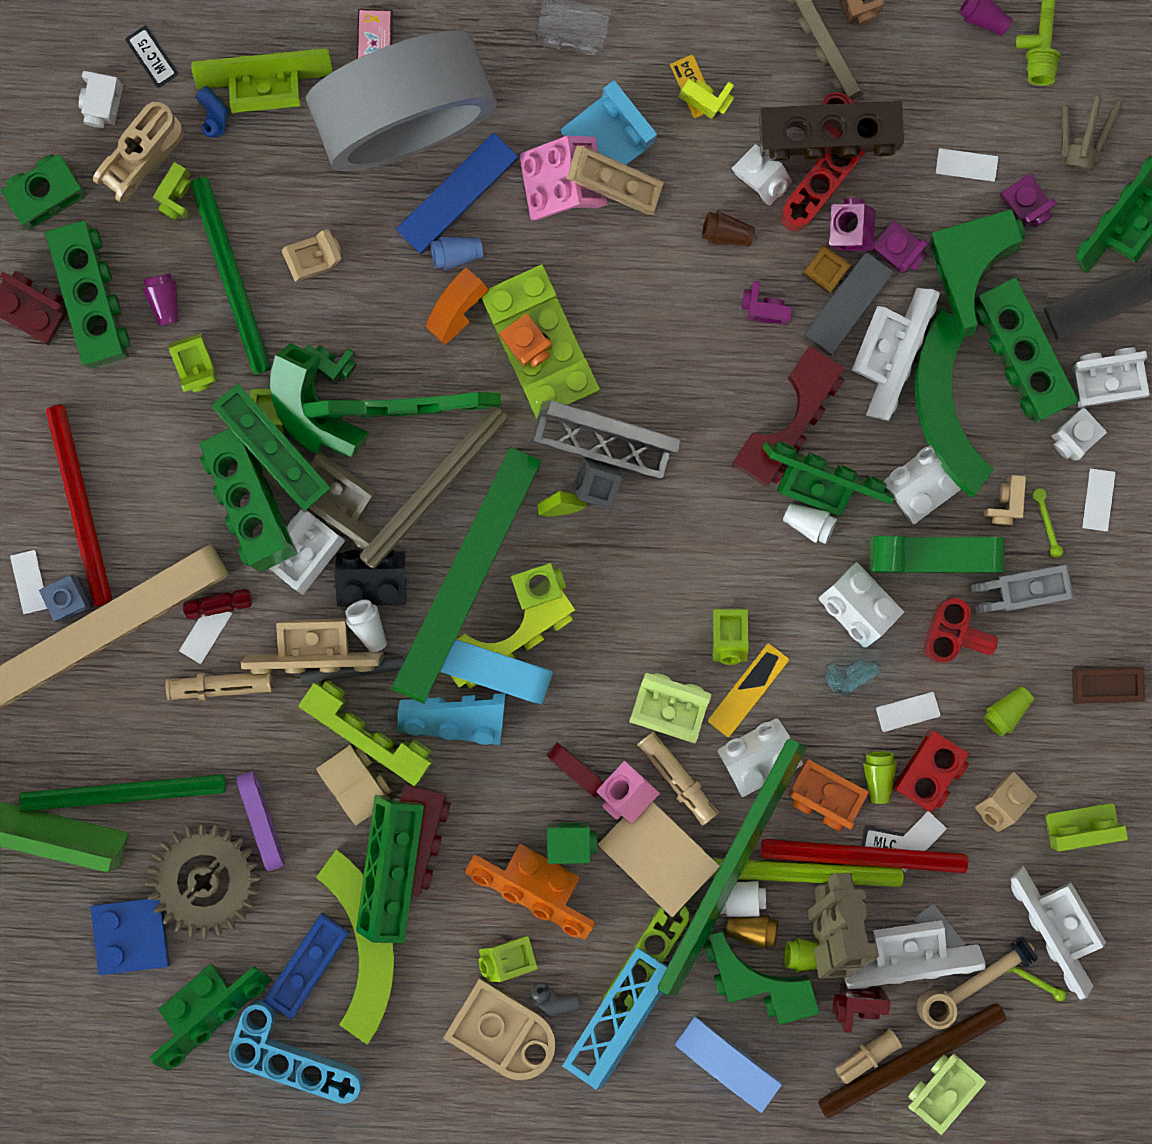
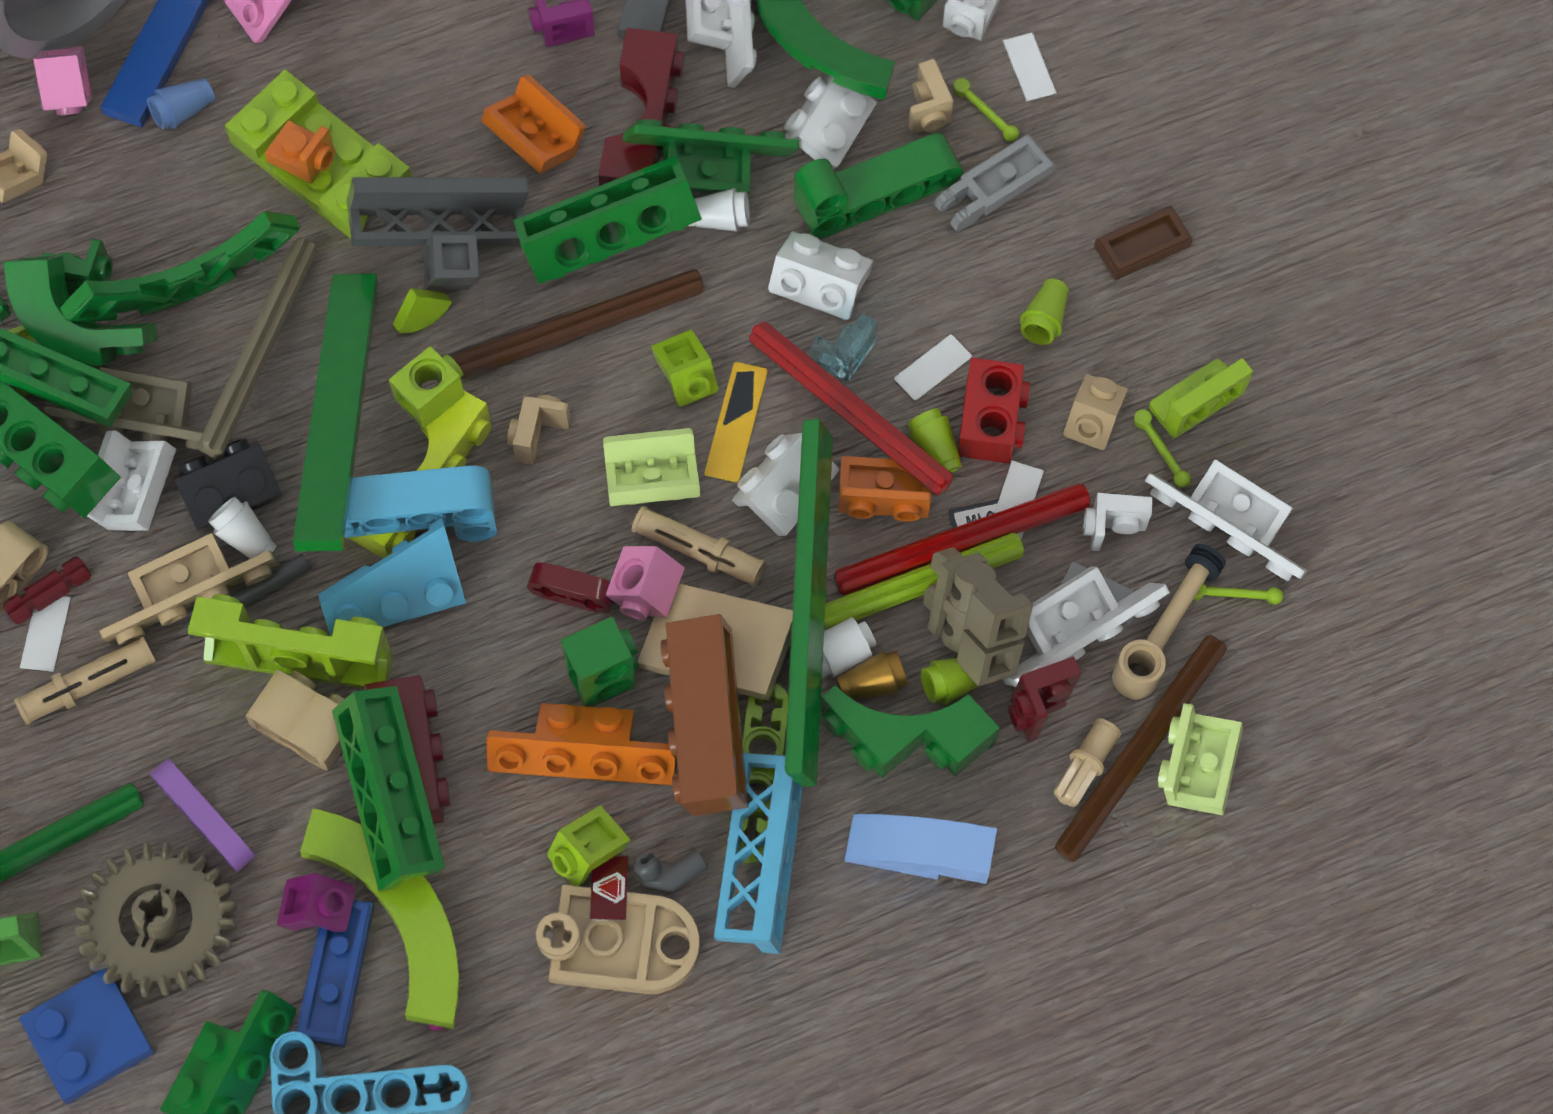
camera: 30 degrees left, 20 degrees down
orange slope [425,267,489,345] -> none
red beam [924,598,998,663] -> none
none -> bright pink brick [33,46,92,115]
none -> magenta bracket [276,873,356,933]
none -> reddish brown axle [453,269,704,379]
none -> orange bracket [481,74,585,174]
none -> tan bracket [507,395,571,466]
none -> green brick [513,155,702,284]
none -> tan bush [536,913,580,961]
none -> dark red sticker [590,856,628,920]
none -> dark orange brick [661,614,748,816]
none -> red axle [749,321,953,495]
none -> white bracket [1083,493,1152,551]
none -> lime hinge [1133,409,1191,488]

